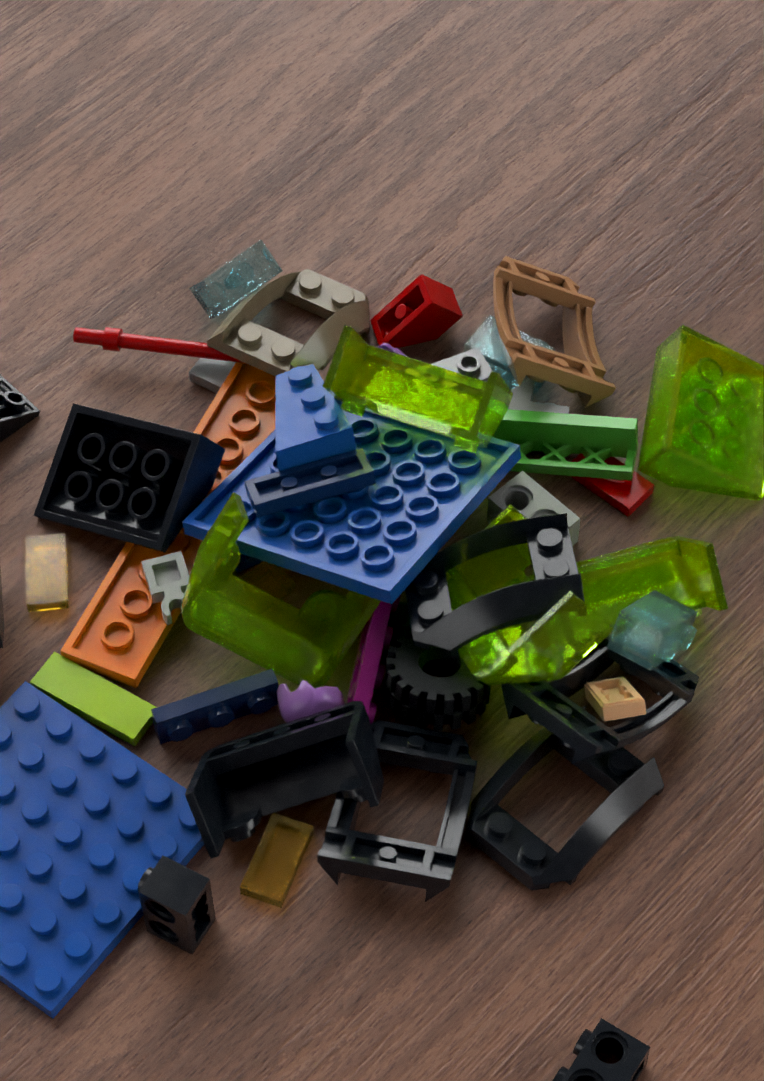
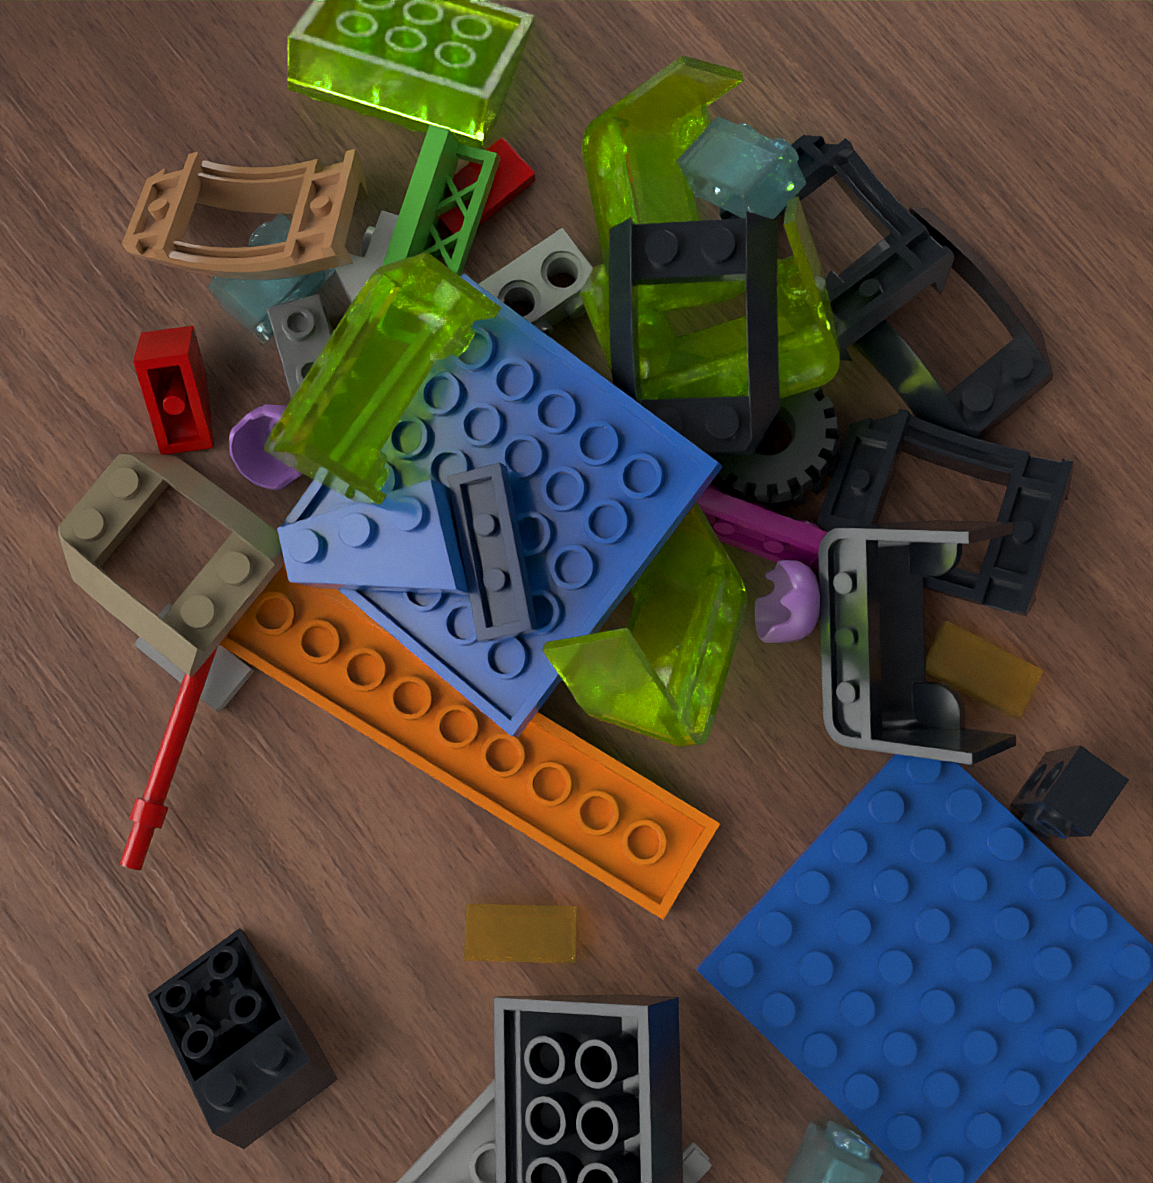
camera: 85 degrees left, 25 degrees up
lime tile [30,651,157,746] -> none
black slope [33,403,225,553] -> none
light grey plate [141,551,194,625] -> none
dark blue plate [151,669,279,745] -> none
clear light blue brick [189,240,283,319] -> none
light nougat plate [584,676,646,722] -> none

